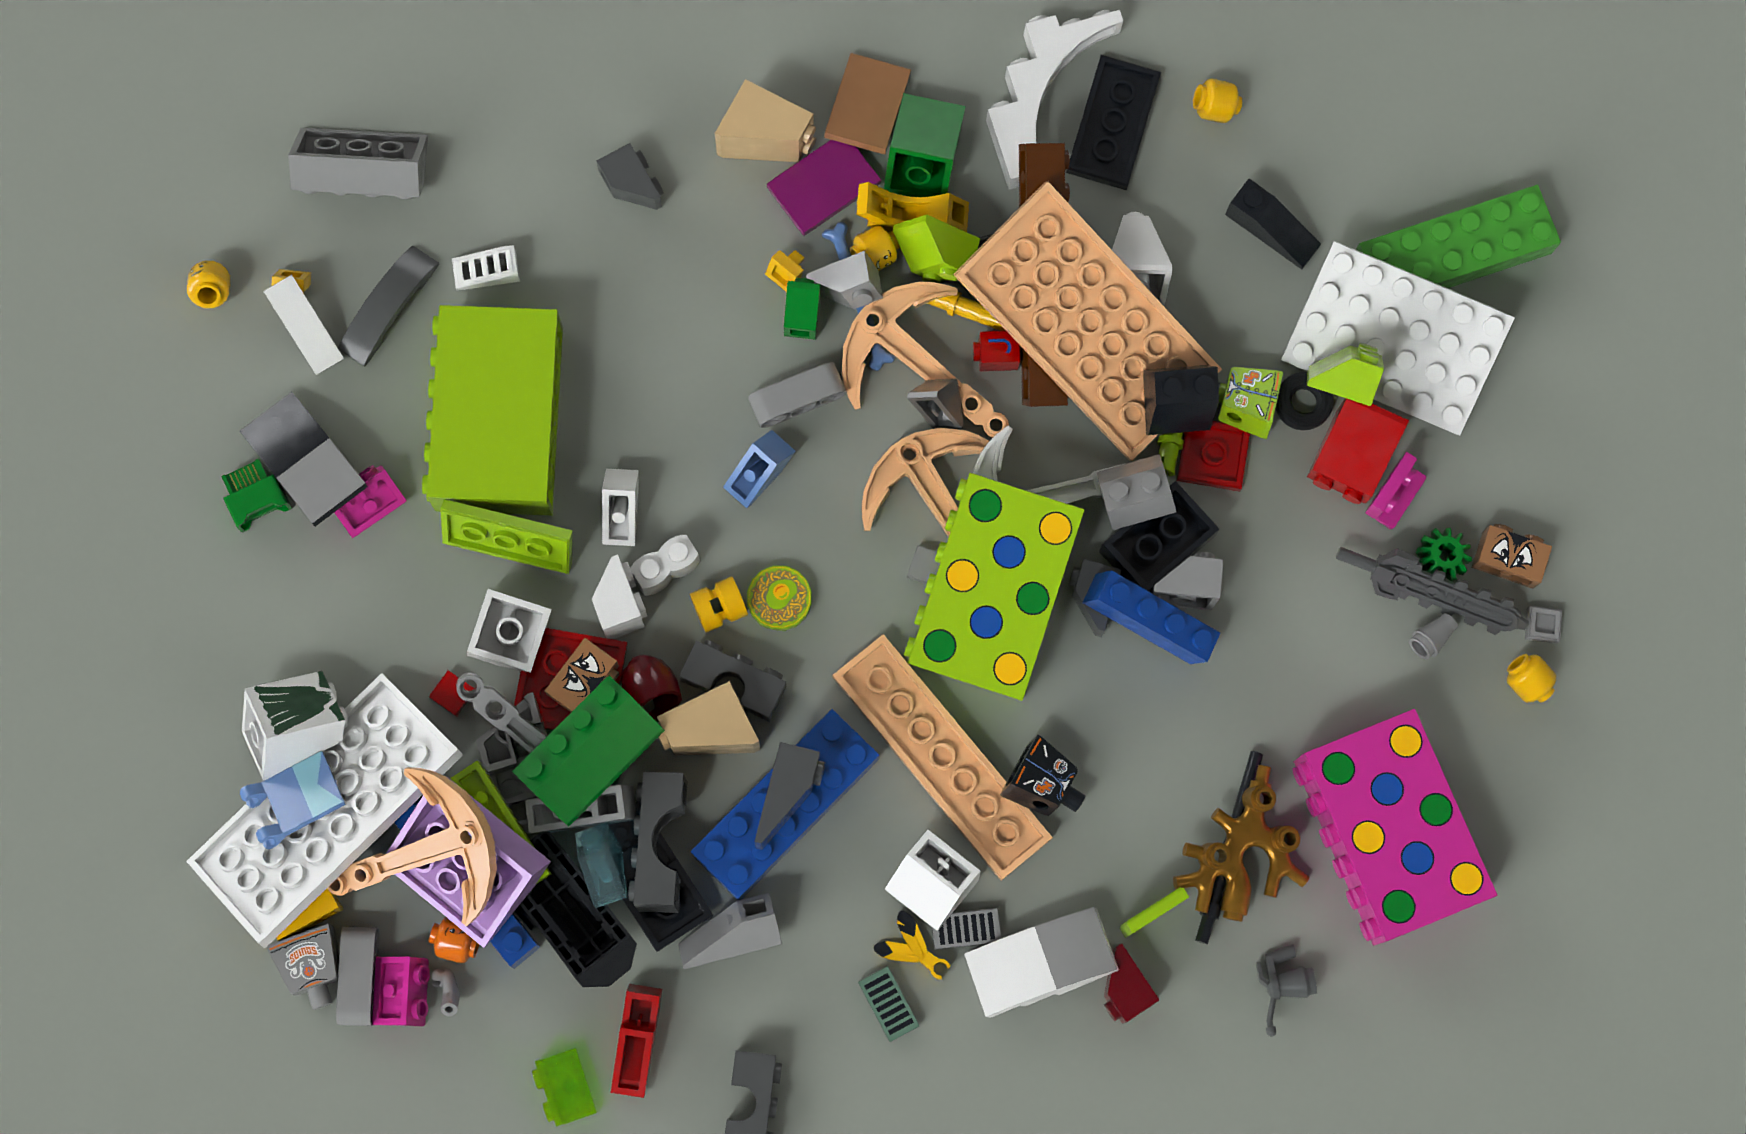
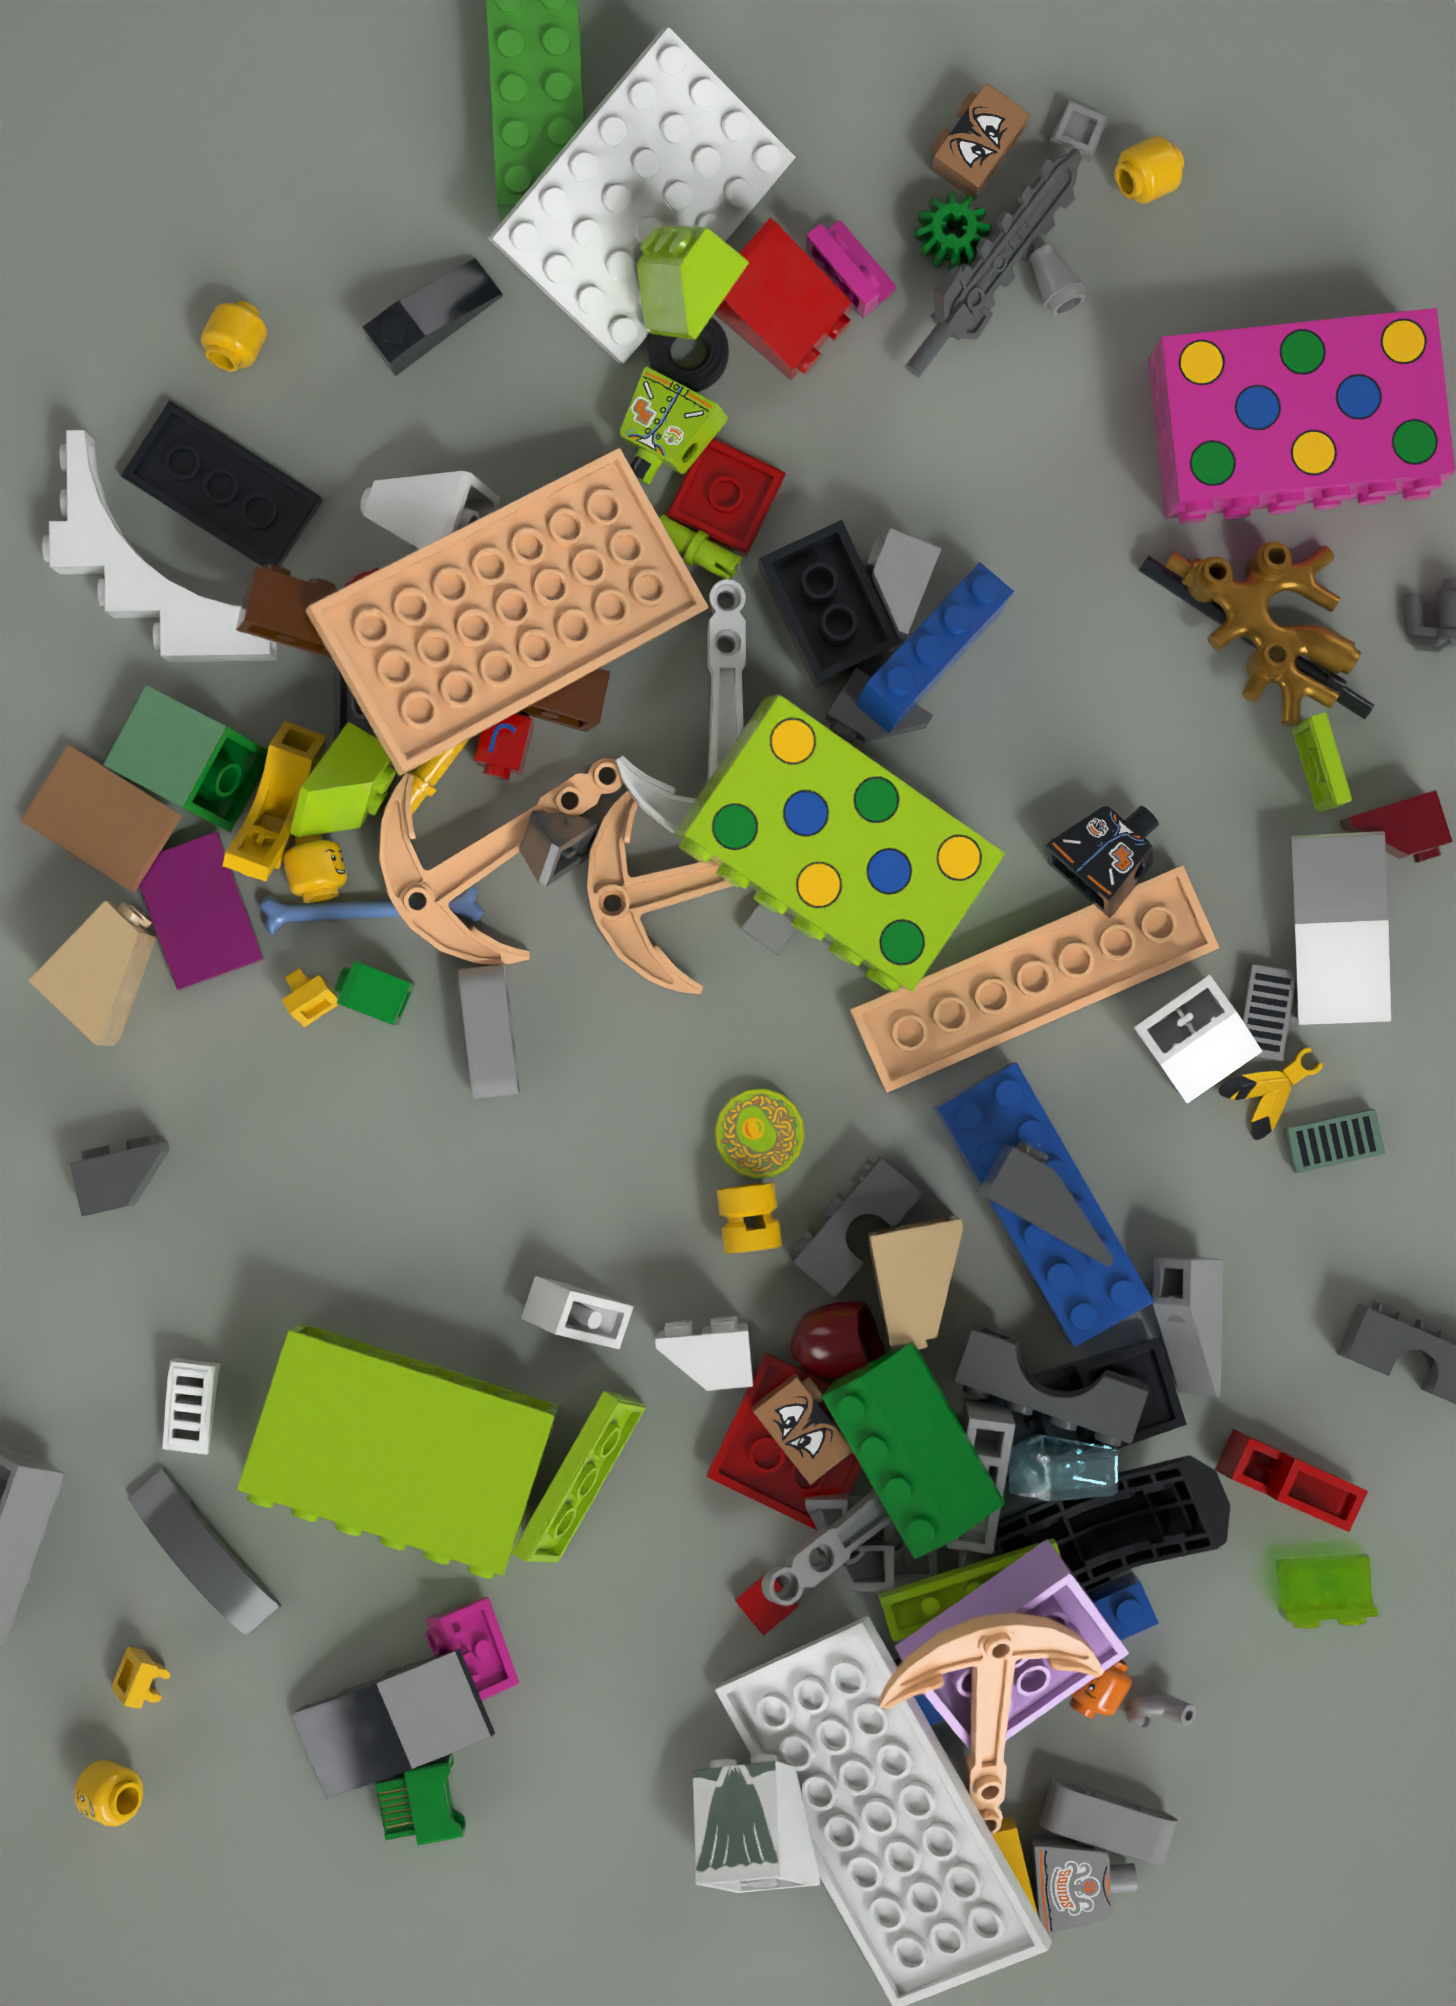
camera: 75 degrees left, 10 degrees up
medium blue flag [240,751,346,850] -> none
white tile [263,275,344,375] -> none
dark pink bracket [372,956,430,1027] -> none
white slope [467,589,552,673] -> none
white brick [630,535,700,596] -> none
medium blue slope [723,430,796,508] -> none
light grey slope [807,251,883,309] -> none
light grey slope [1097,454,1176,530] -> none
black slope [1143,365,1219,435] -> none

